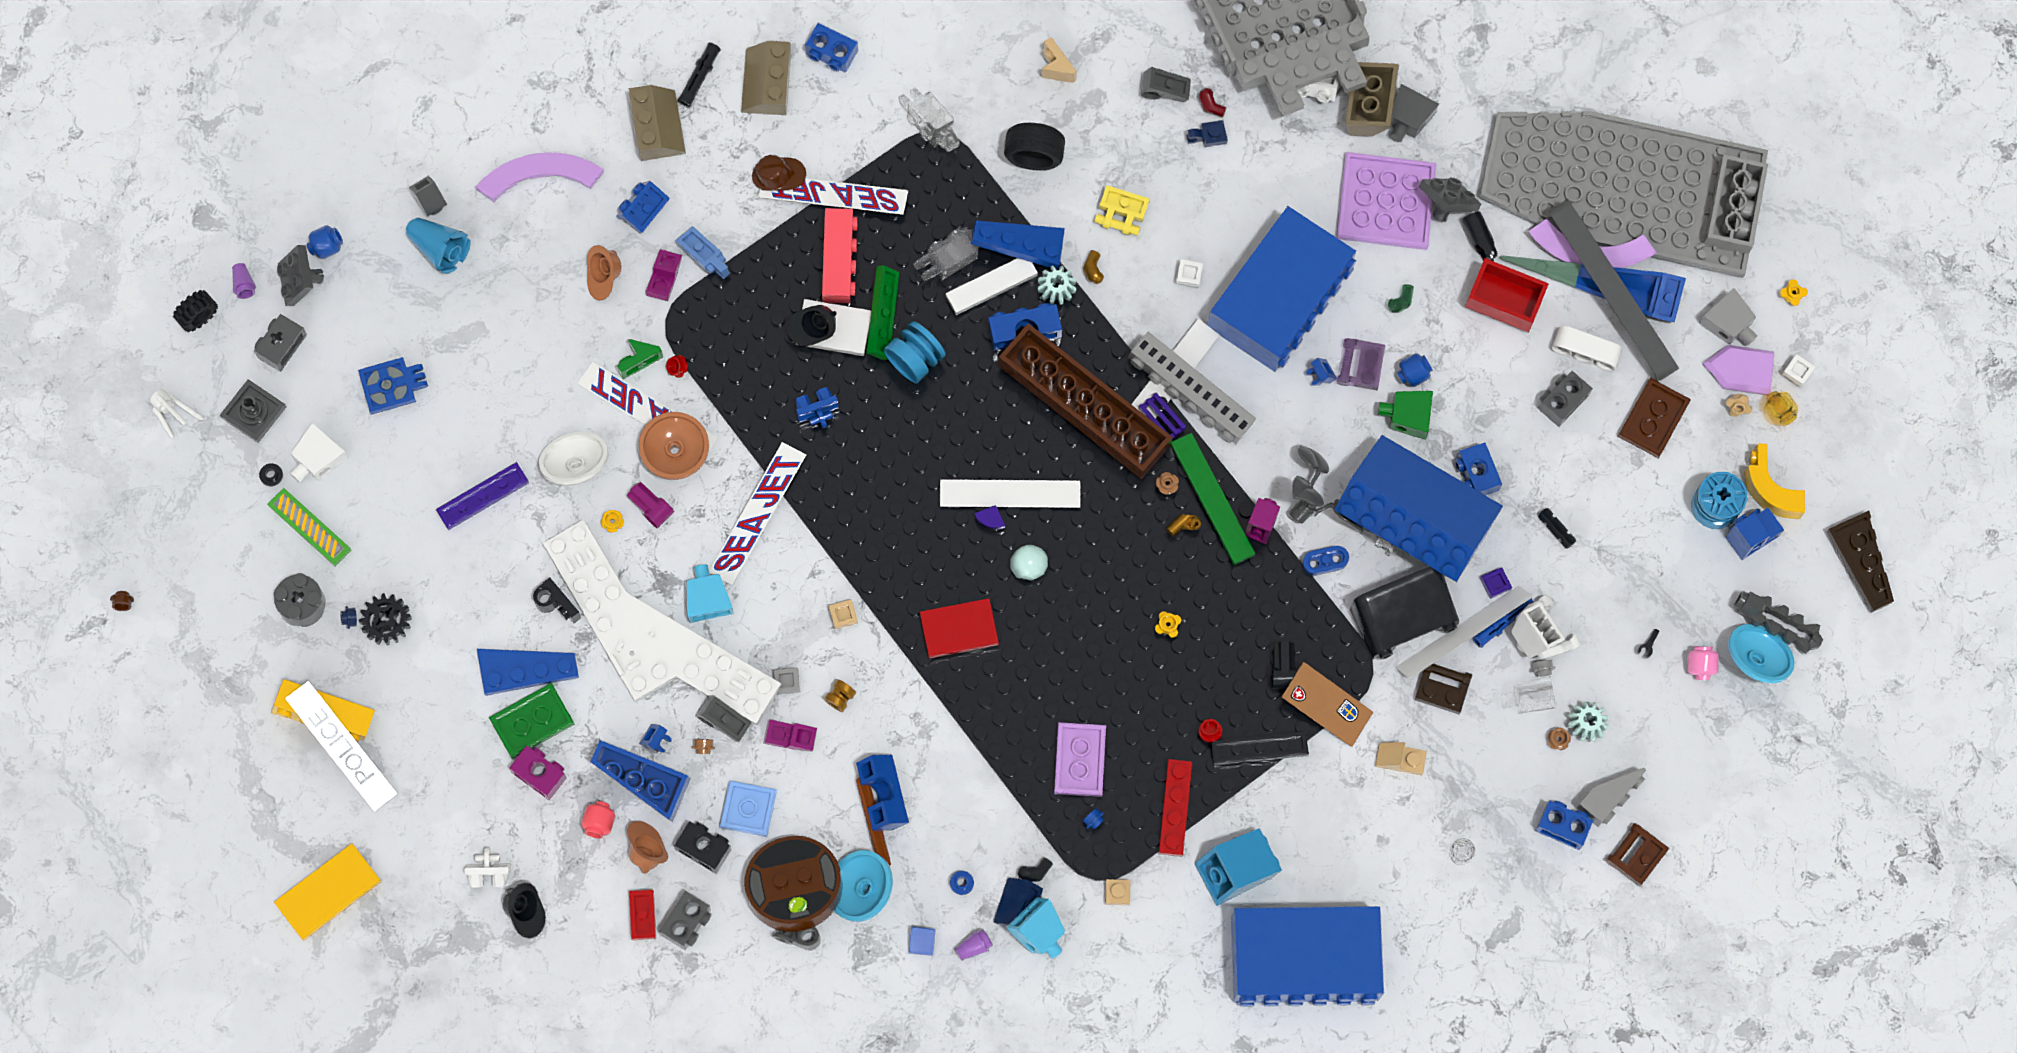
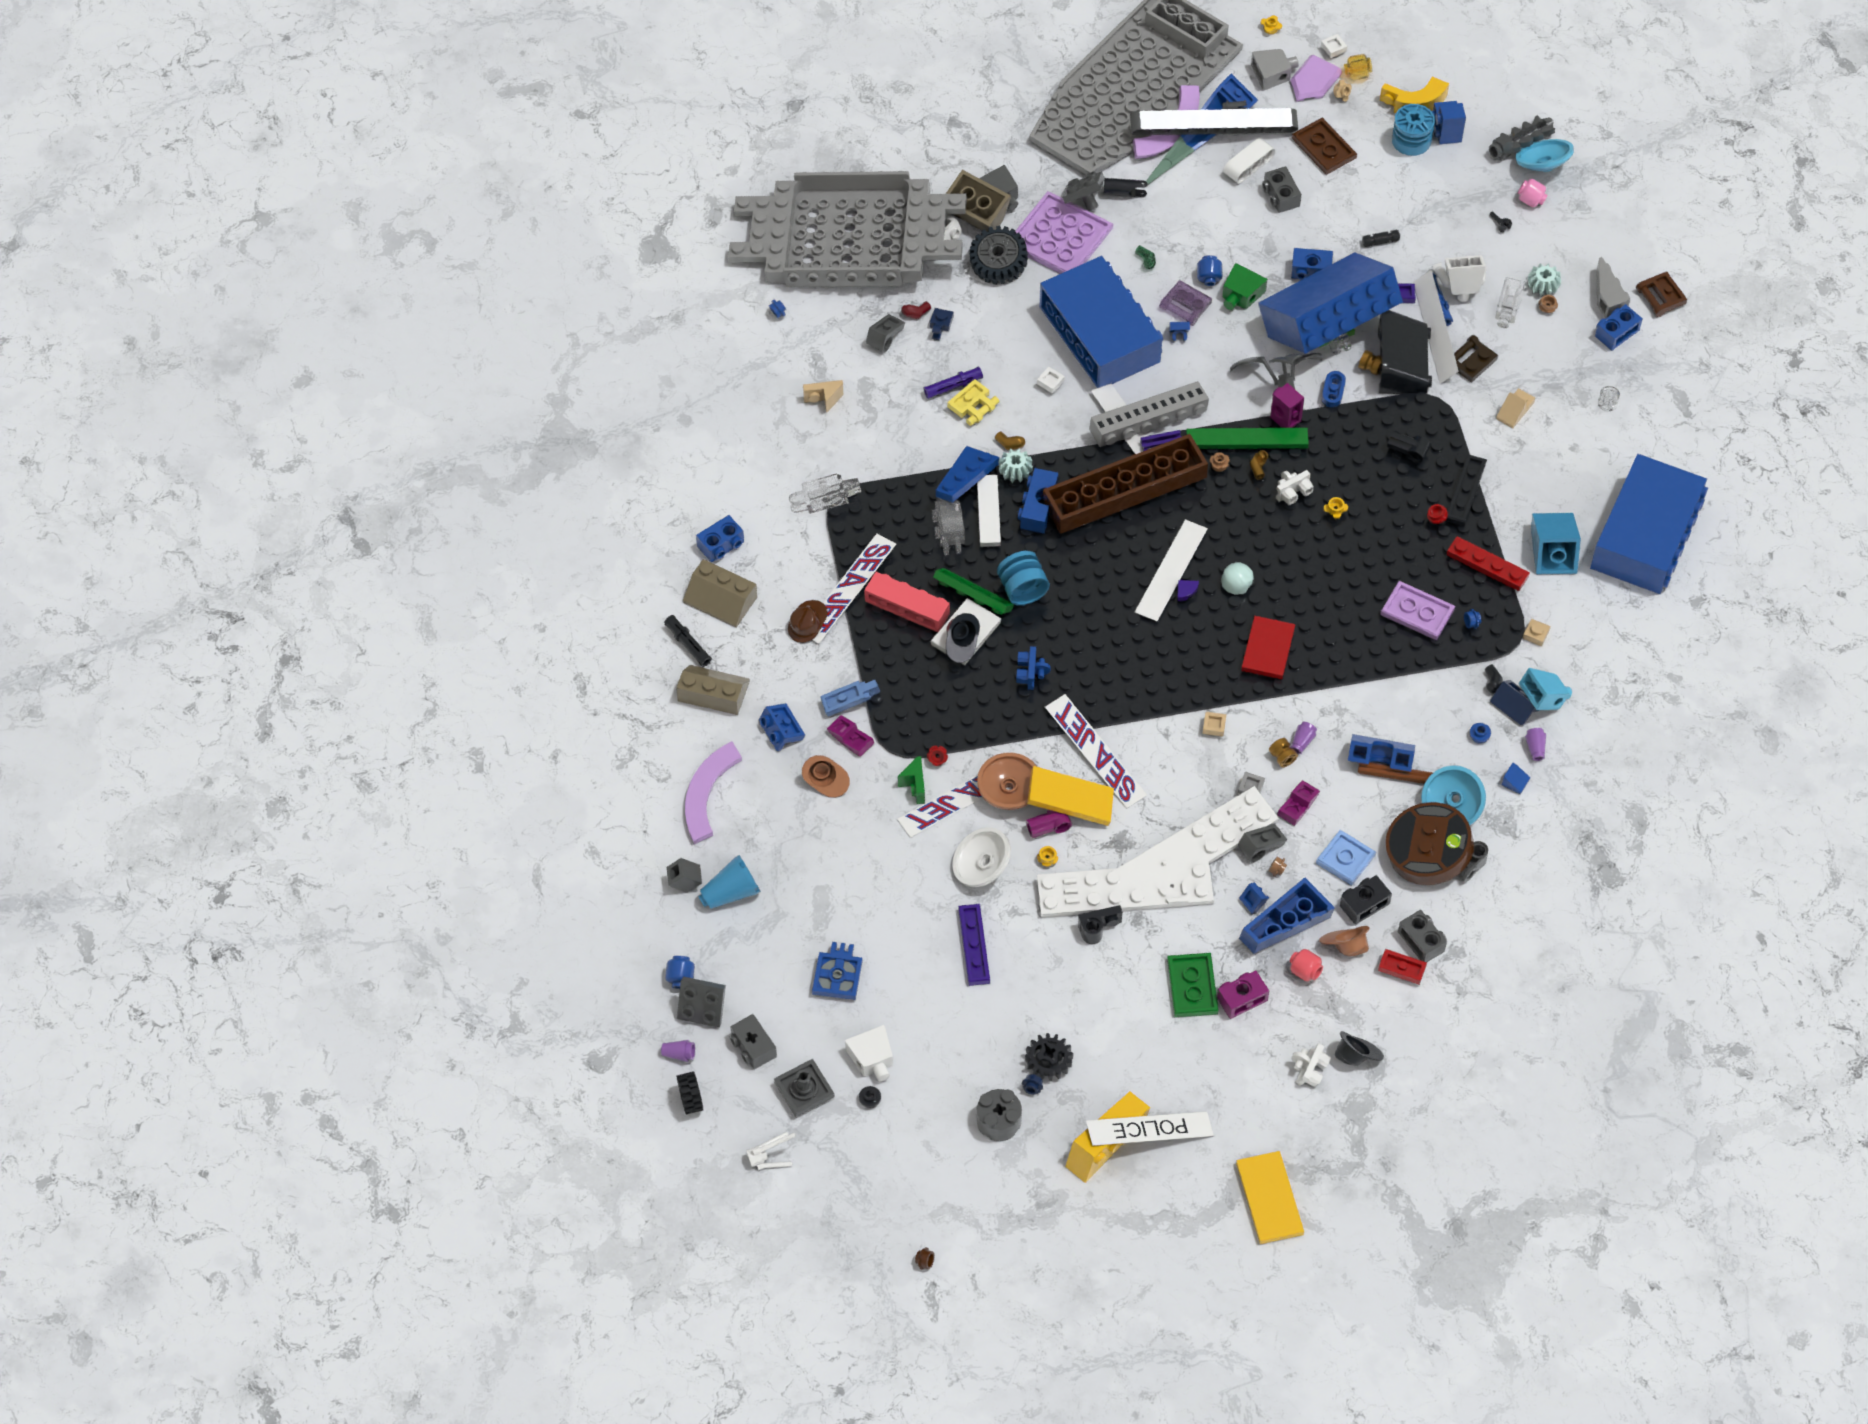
camera: 60 degrees left, 15 degrees down
tile [267,488,352,567] -> none
blue wing [477,649,579,696] -> none
medium azure torso [687,564,733,623] -> none
black tyre [1004,122,1065,170] -> none
medium nougat sticker [1282,662,1373,747] -> none
red piece [1465,258,1549,332] -> none
light grey plate [1532,660,1556,677] -> none
dark brown wing [1826,510,1894,613] -> none
none -> dark purple pin [923,366,983,399]
none -> wheel [969,226,1028,284]
none -> yellow tile [1027,766,1114,826]
none -> dark grey pin [1223,100,1247,110]
none -> white hips [1275,470,1314,505]
none -> medium lavender cone [1290,721,1317,754]
none -> pearl gold wheel [1358,350,1380,375]

